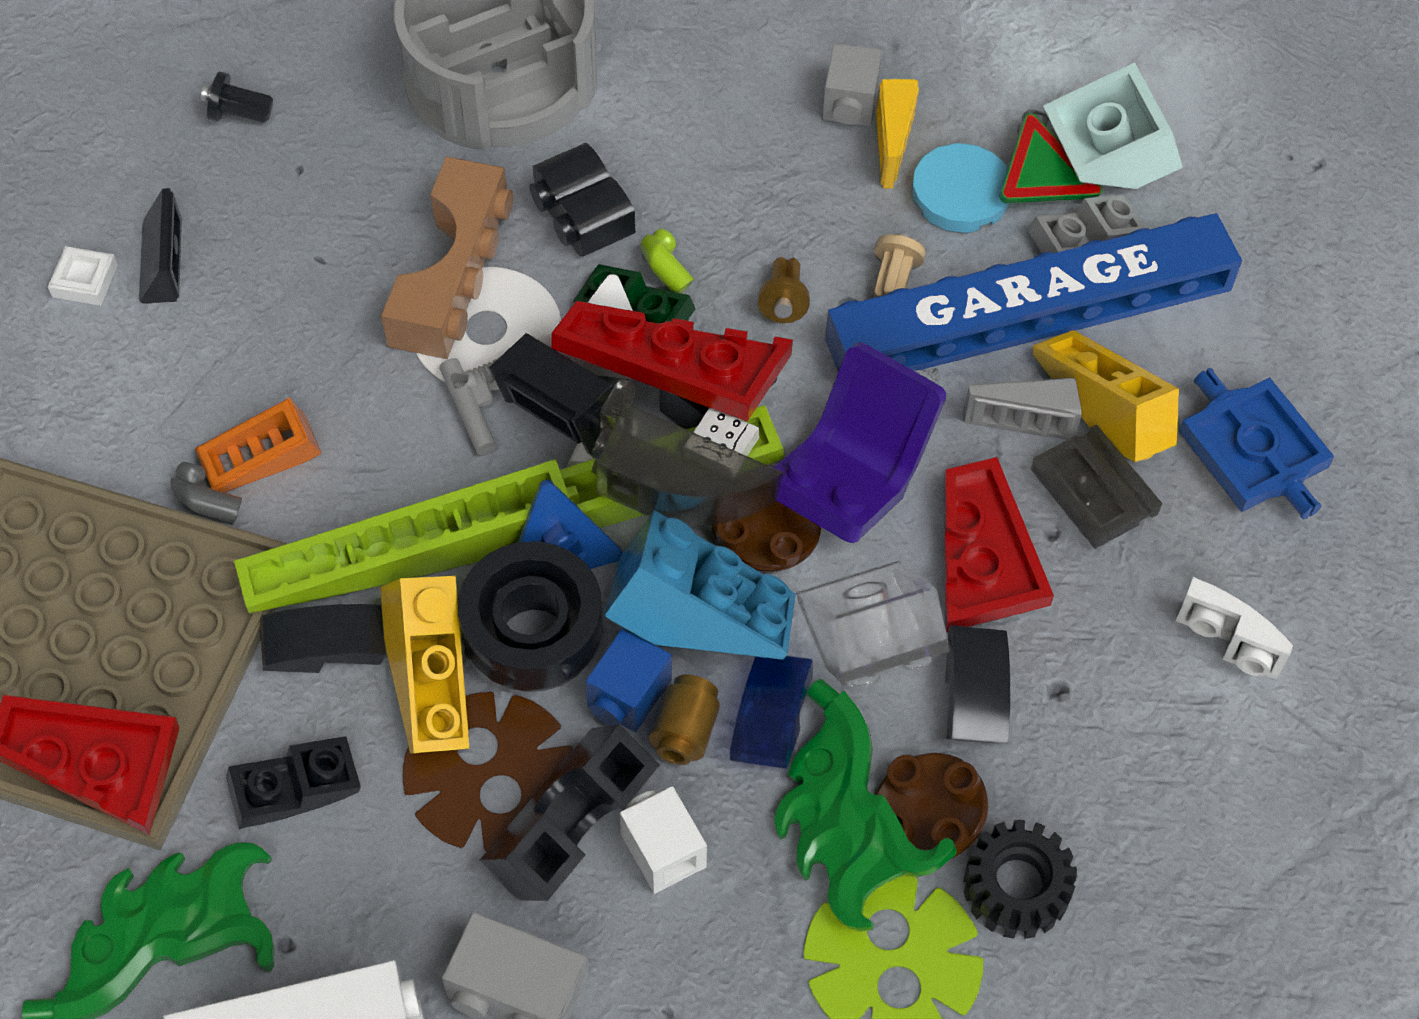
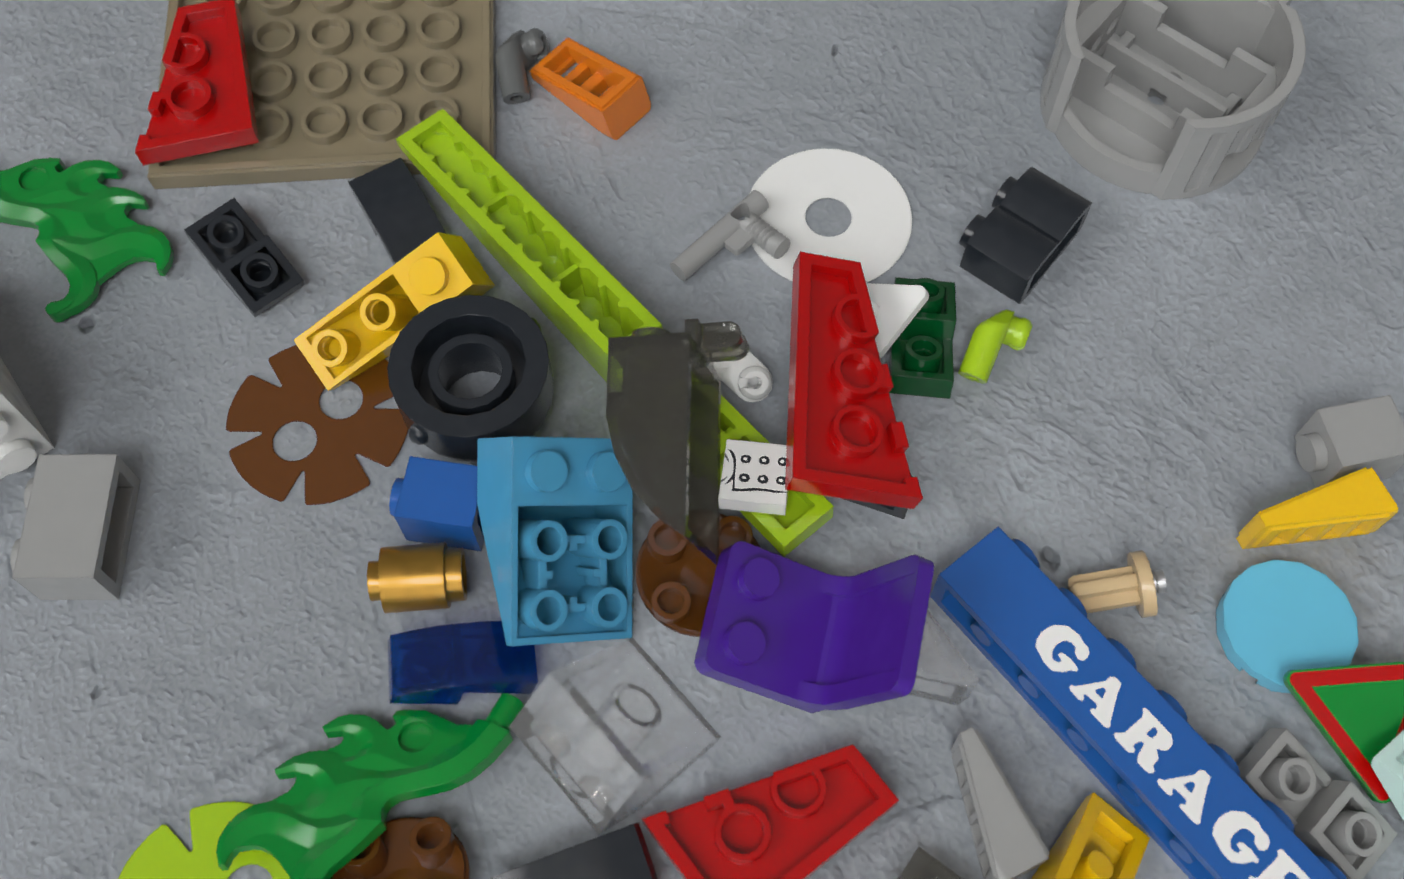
camera: 70 degrees right, 5 degrees up
medium nougat arch [381,156,513,359] -> none
black arch [480,724,660,901] -> none
black window [489,333,627,455] -> none
blue piece [518,480,623,569] -> none
white brick [620,786,707,894] -> none
pearl gold piece [758,256,810,323] -> none

